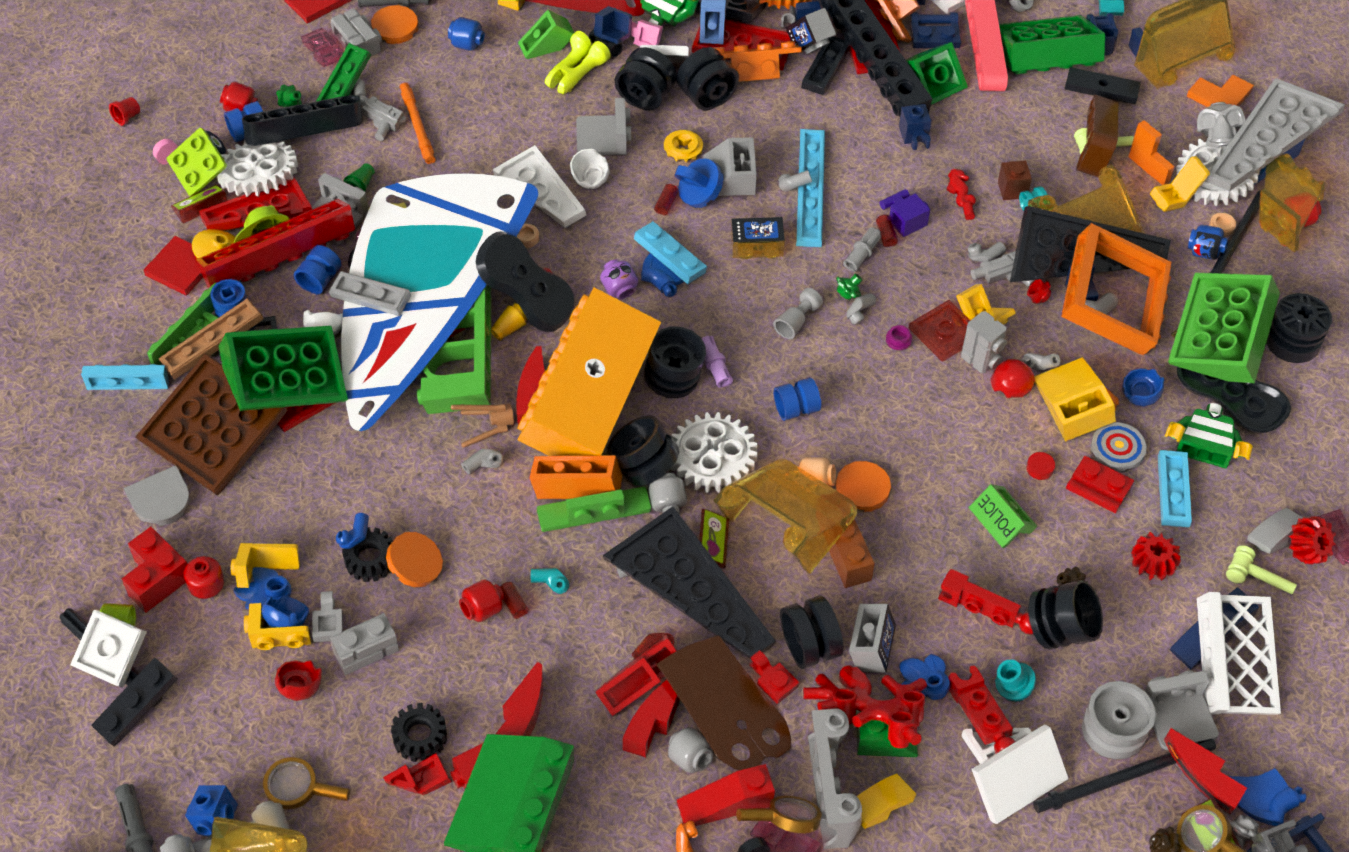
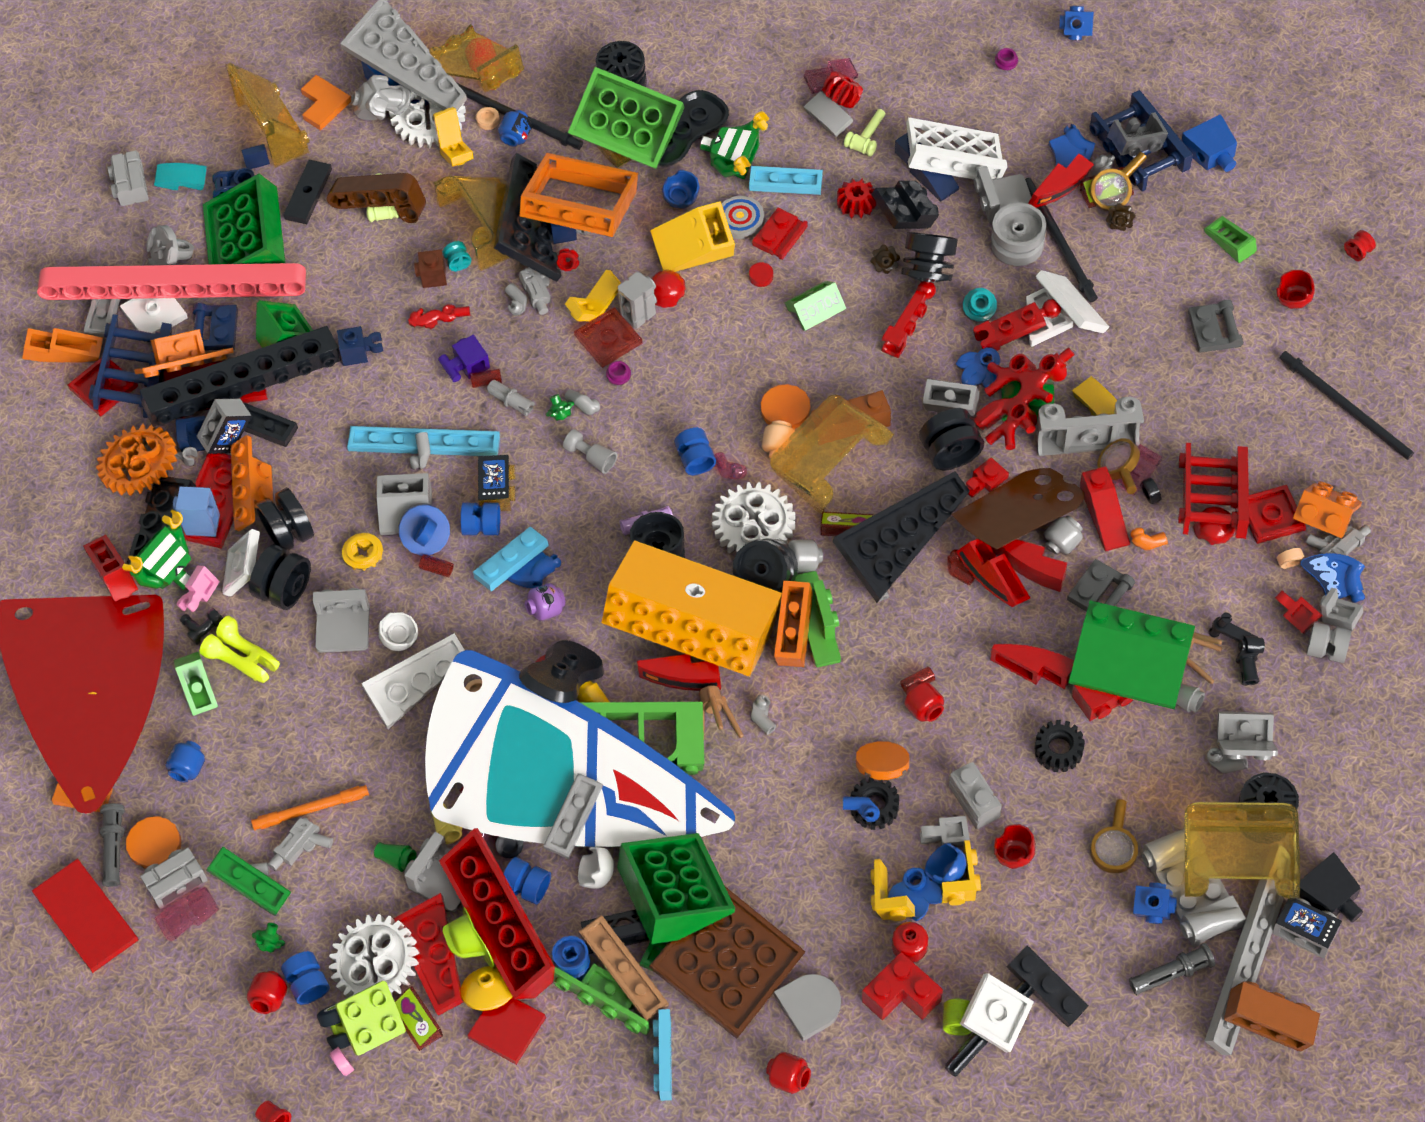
camera: 85 degrees left, 5 degrees up
black beam [242,95,363,146] -> none
red slope [383,753,452,795] -> none
teal arm [531,568,569,594] -> none
dark blue panel [594,6,632,44] -> none
light grey arm [1020,352,1060,371] -> none
orange tile [1129,120,1175,185] -> none
none -> blue wheel [461,503,501,536]
none -> clear pink arm [715,452,747,479]
none -> red head [766,1052,811,1094]
none -> black plate [871,180,939,229]
none -> dark grey plate [1067,559,1135,612]

